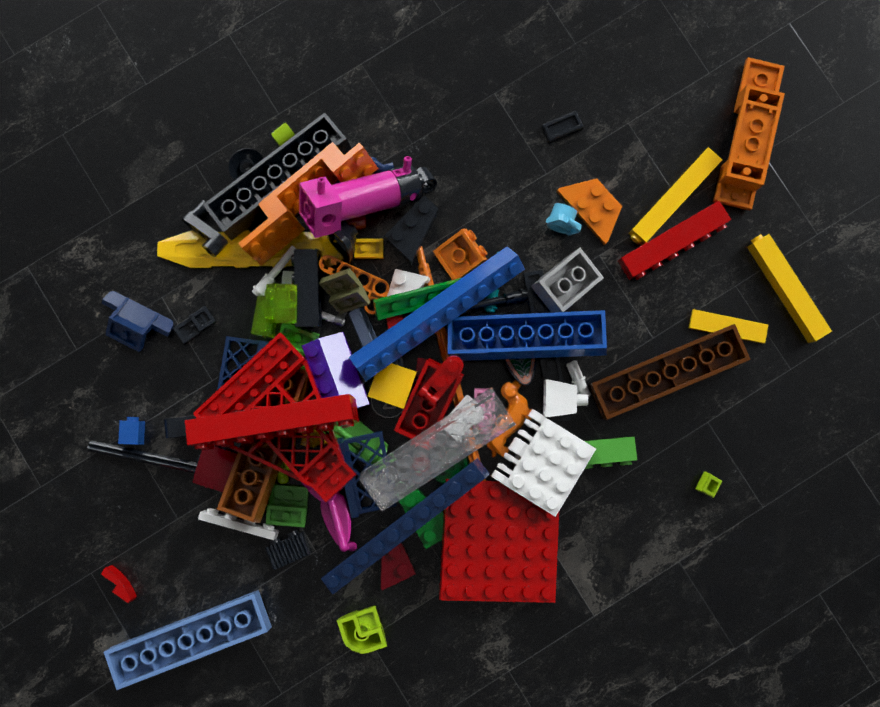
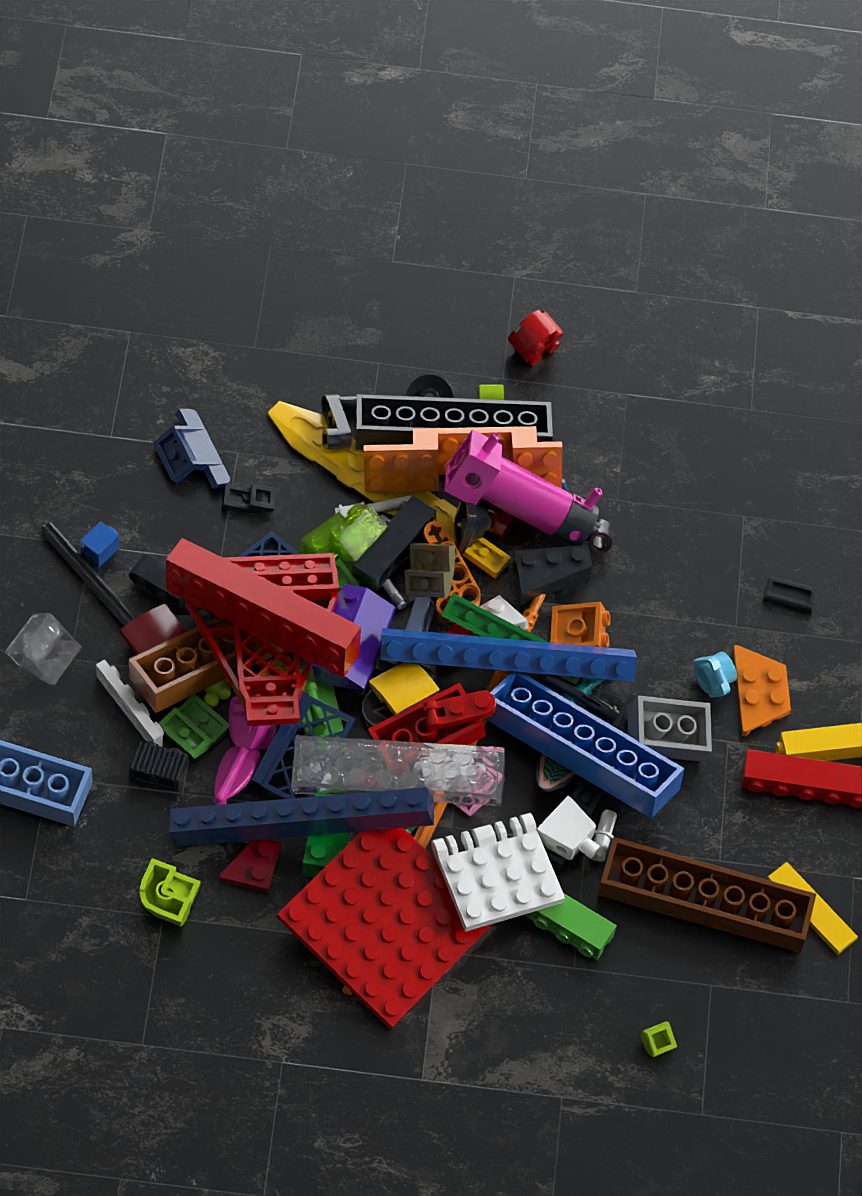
camera: 30 degrees right, 25 degrees down
orange animal [486,380,532,458] -> none
none -> clear slope [5,613,82,685]
none -> red brick [508,309,564,366]

